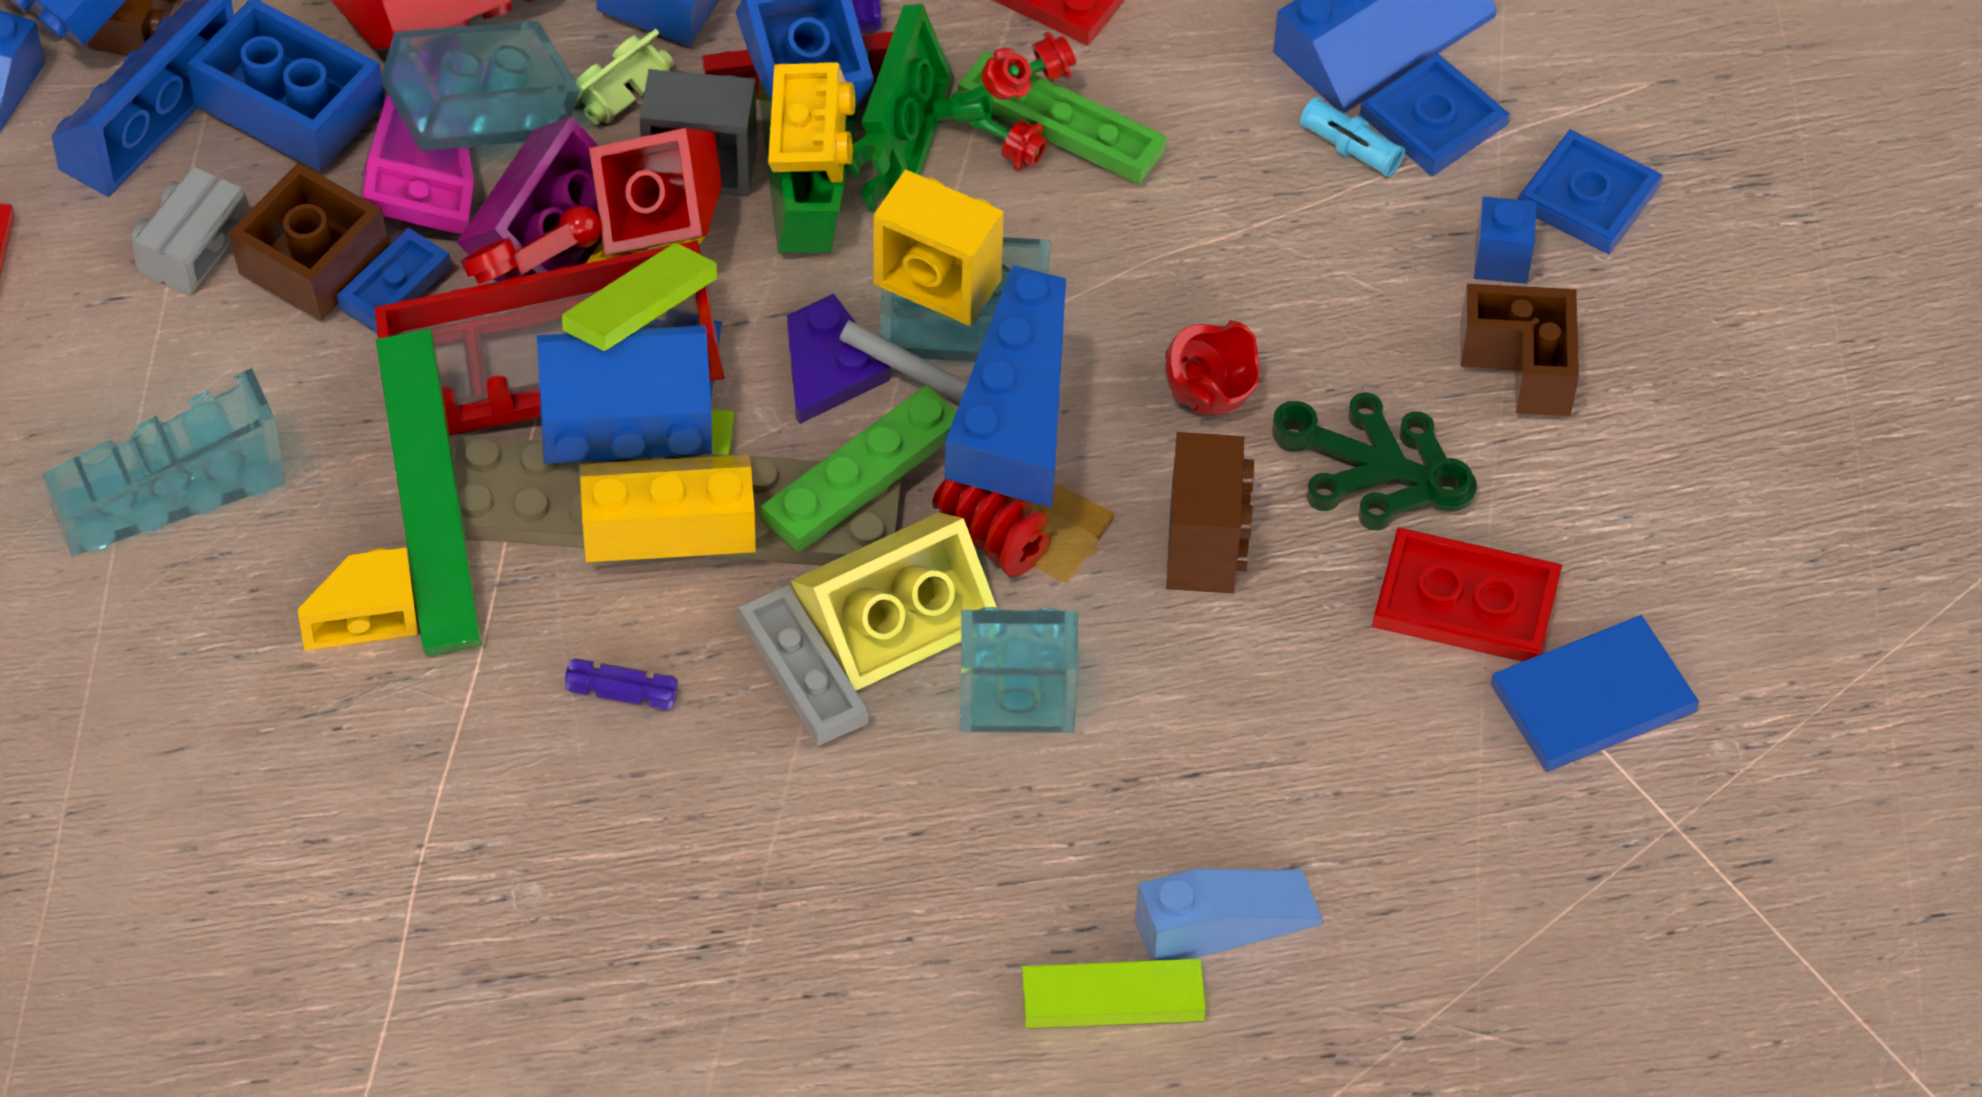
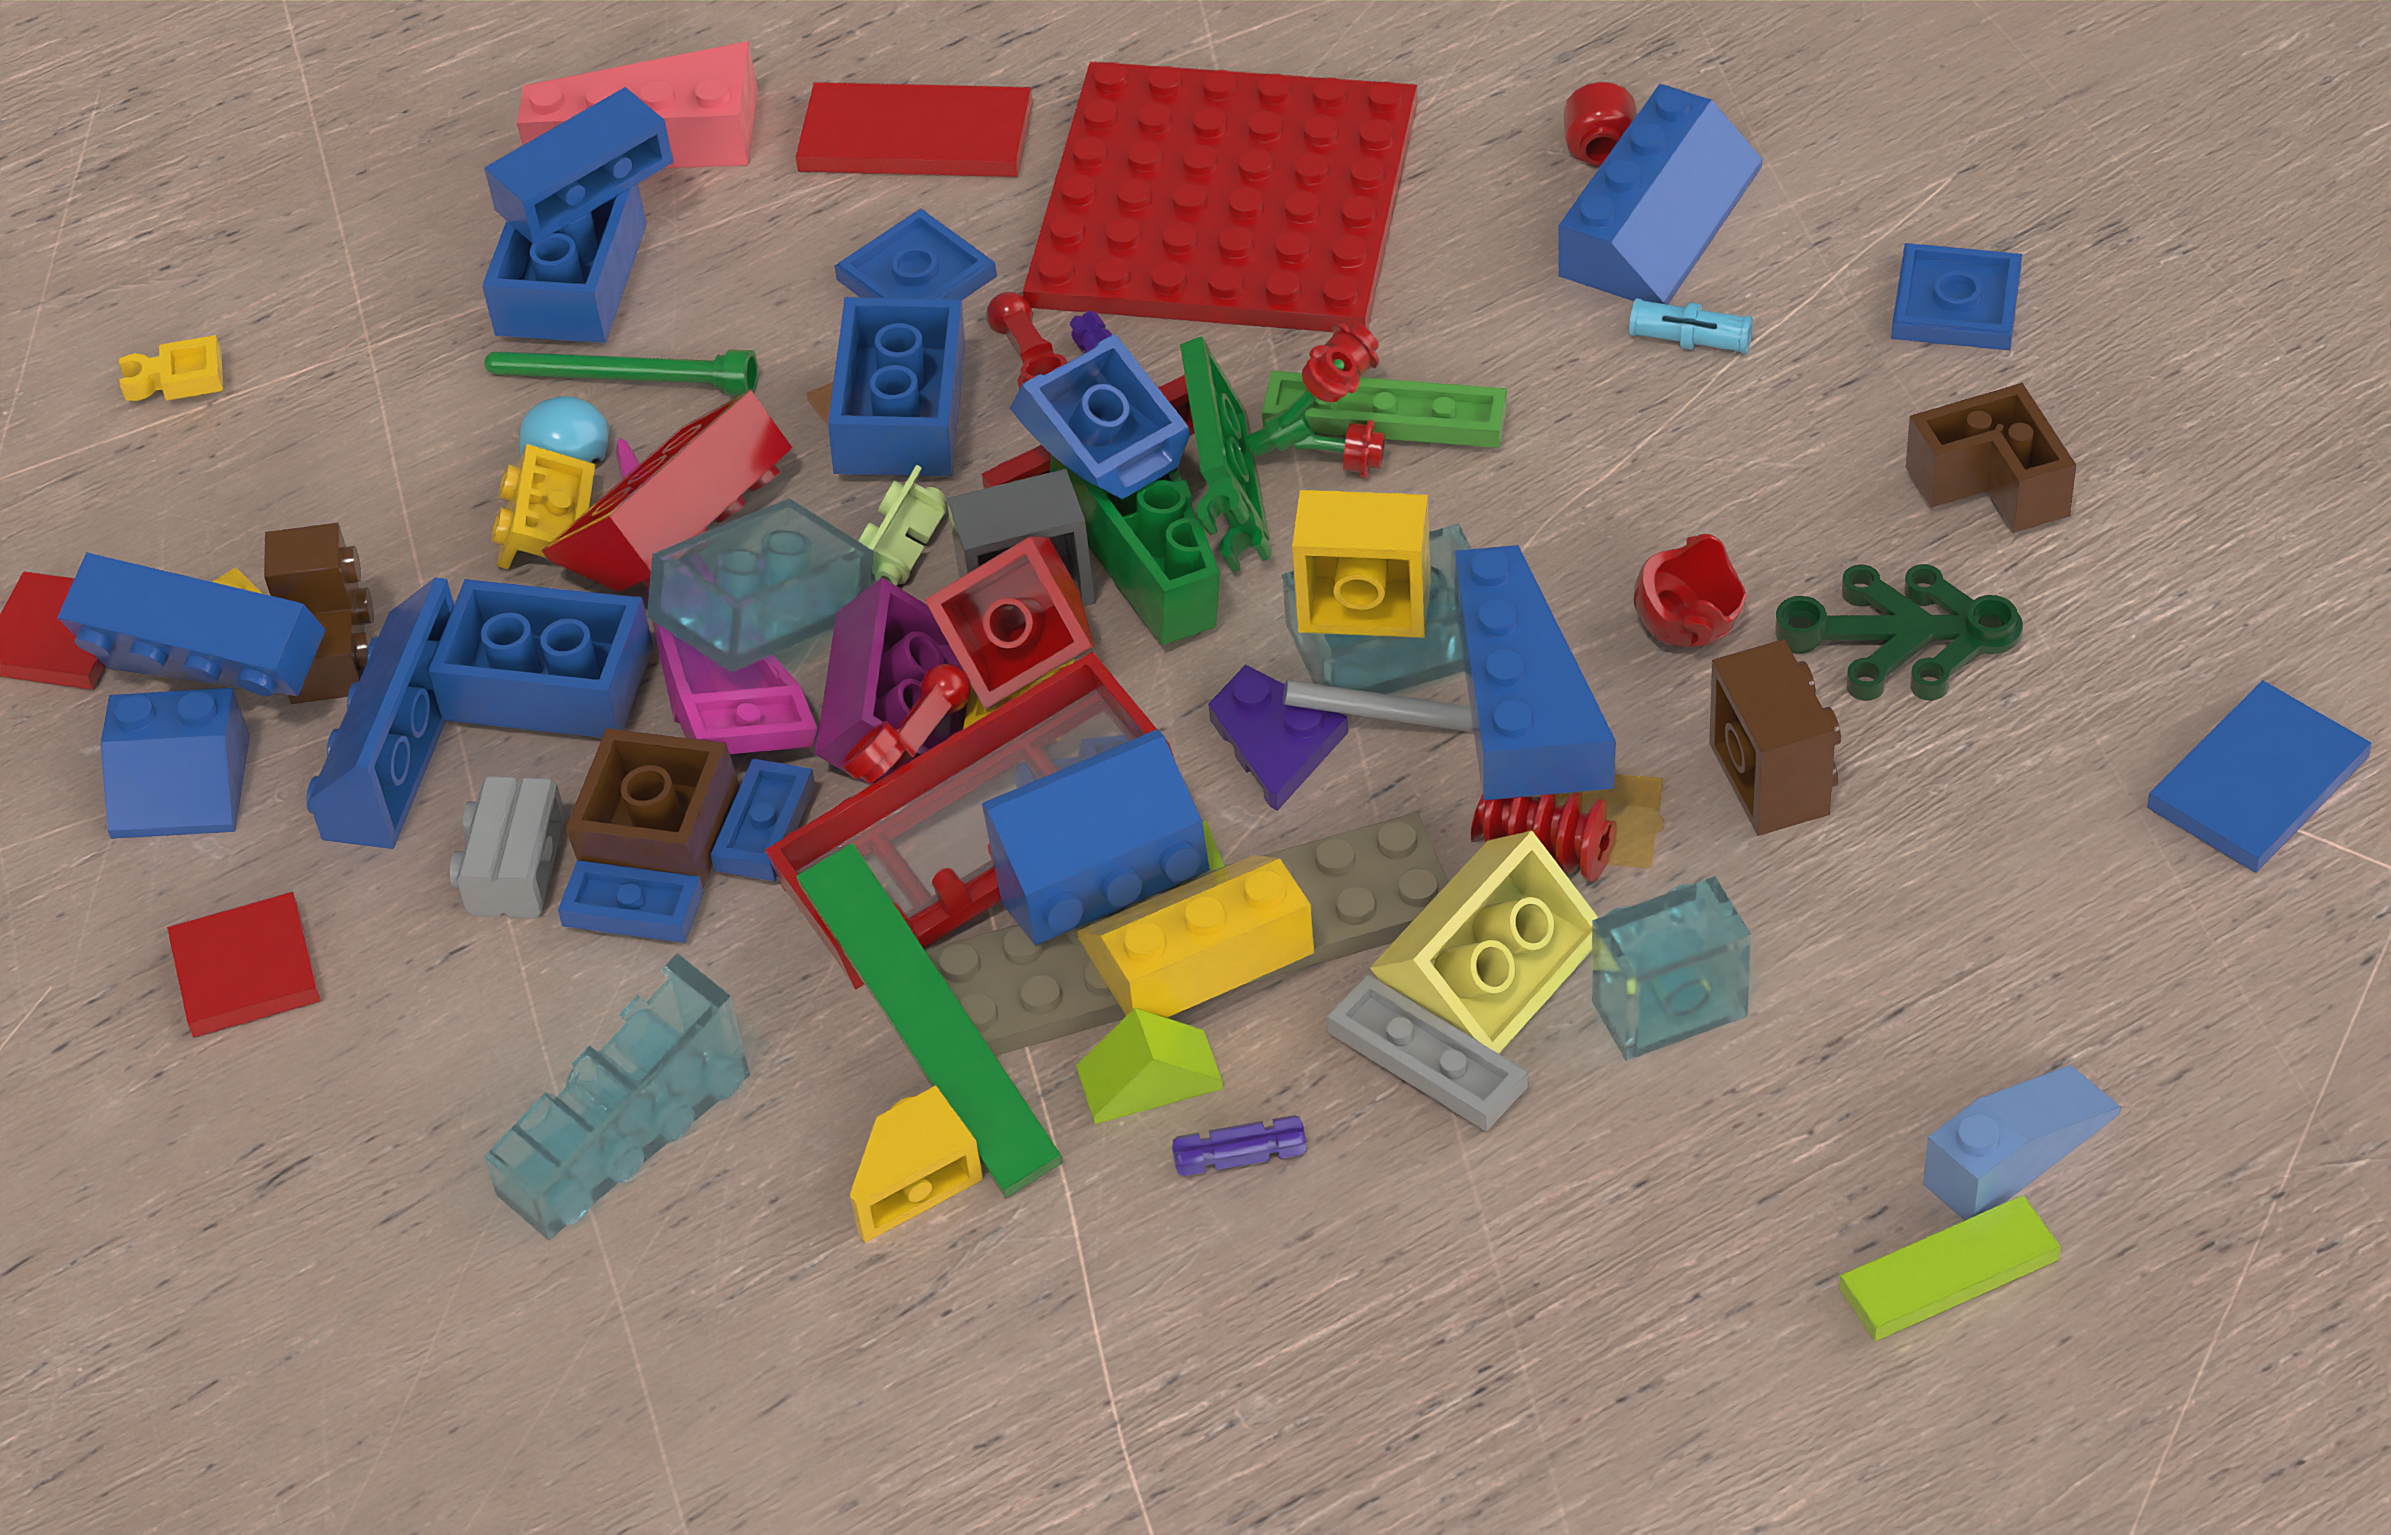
camera: 15 degrees left, 5 degrees down
lime tile [562,242,717,352] -> none
bright green plate [761,385,957,553] -> none
yellow bracket [768,62,855,183] -> none
blue tile [1360,52,1510,177] -> none
red tile [1372,527,1563,662] -> none
blue brick [1474,197,1536,284] -> none
none -> blue plate [558,860,704,943]
none -> lime slope [1076,1008,1223,1125]

